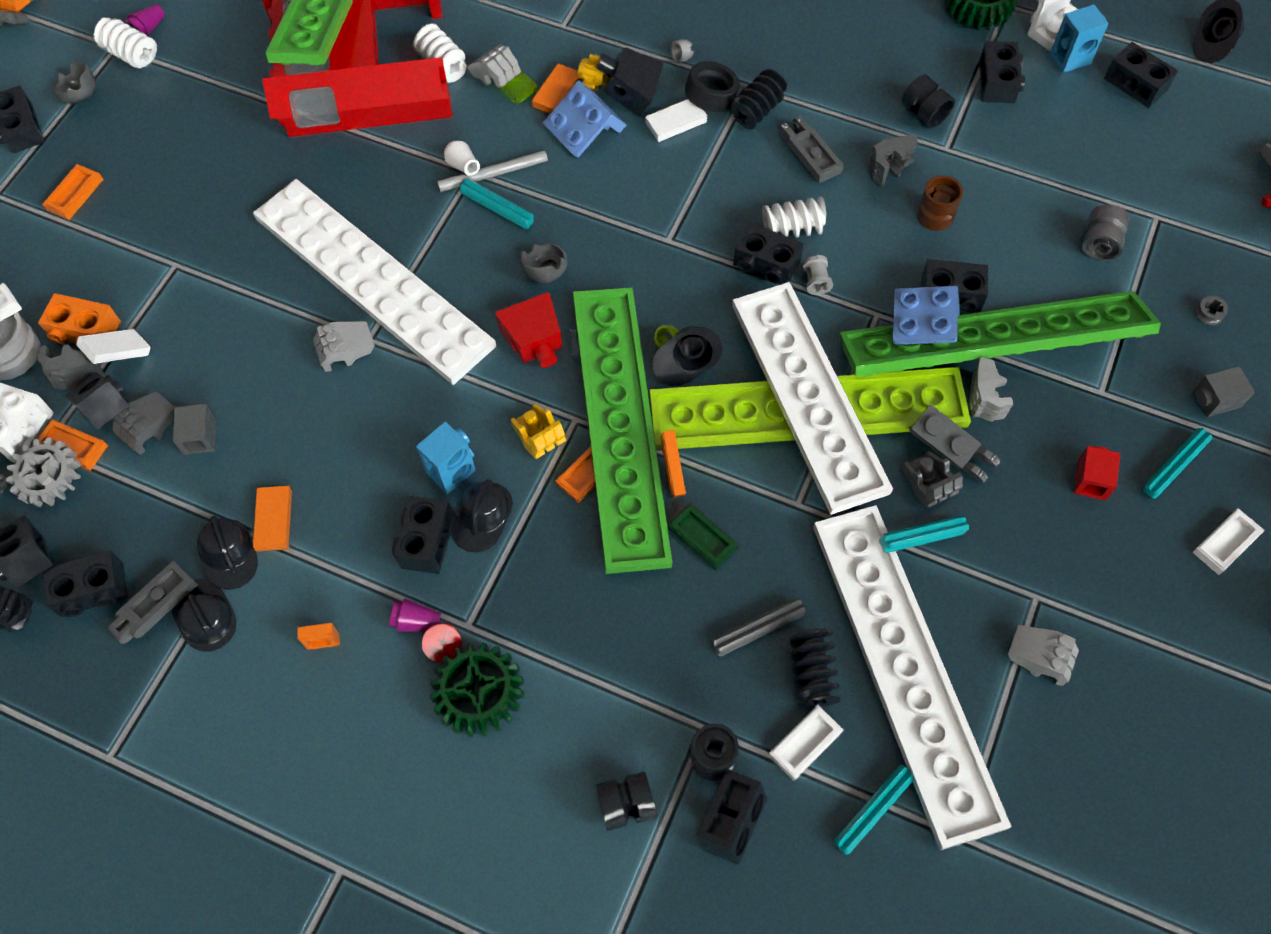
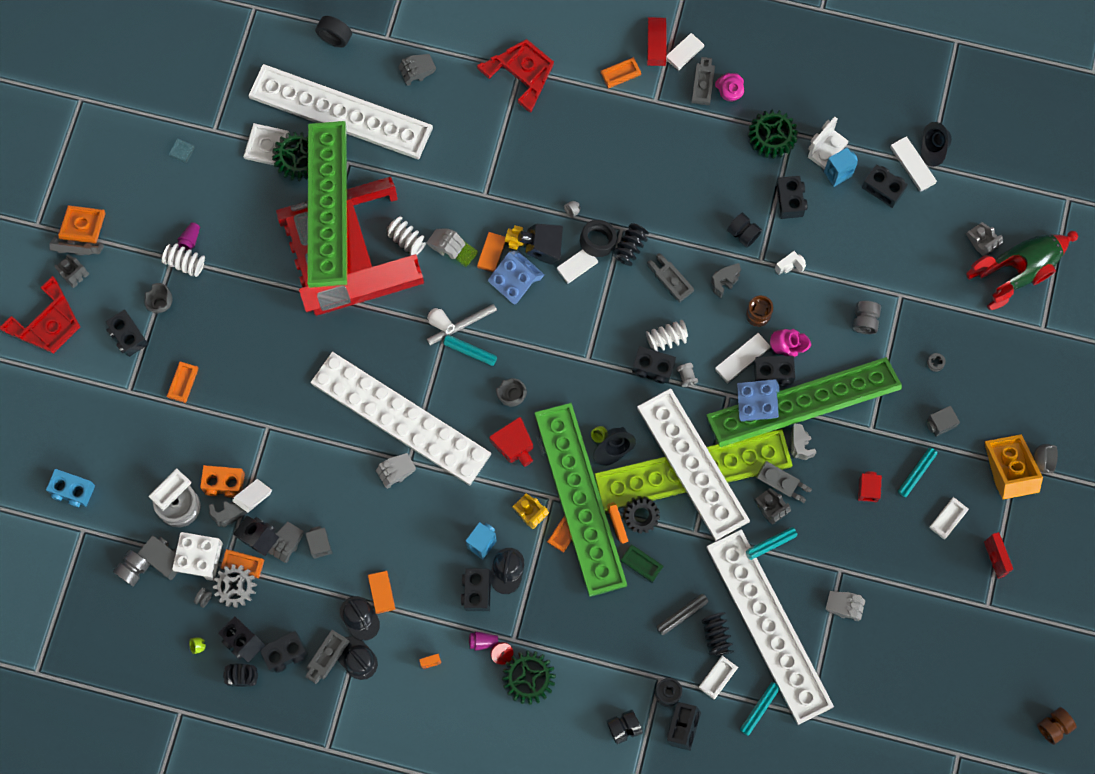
camera: 10 degrees left, 10 degrees up
none -> black tyre [623,496,660,534]
none -> white tile [715,333,771,384]
none -> dark pink head [770,329,811,357]
none -> white bracket [774,251,806,275]
none -> white tile [890,136,937,192]

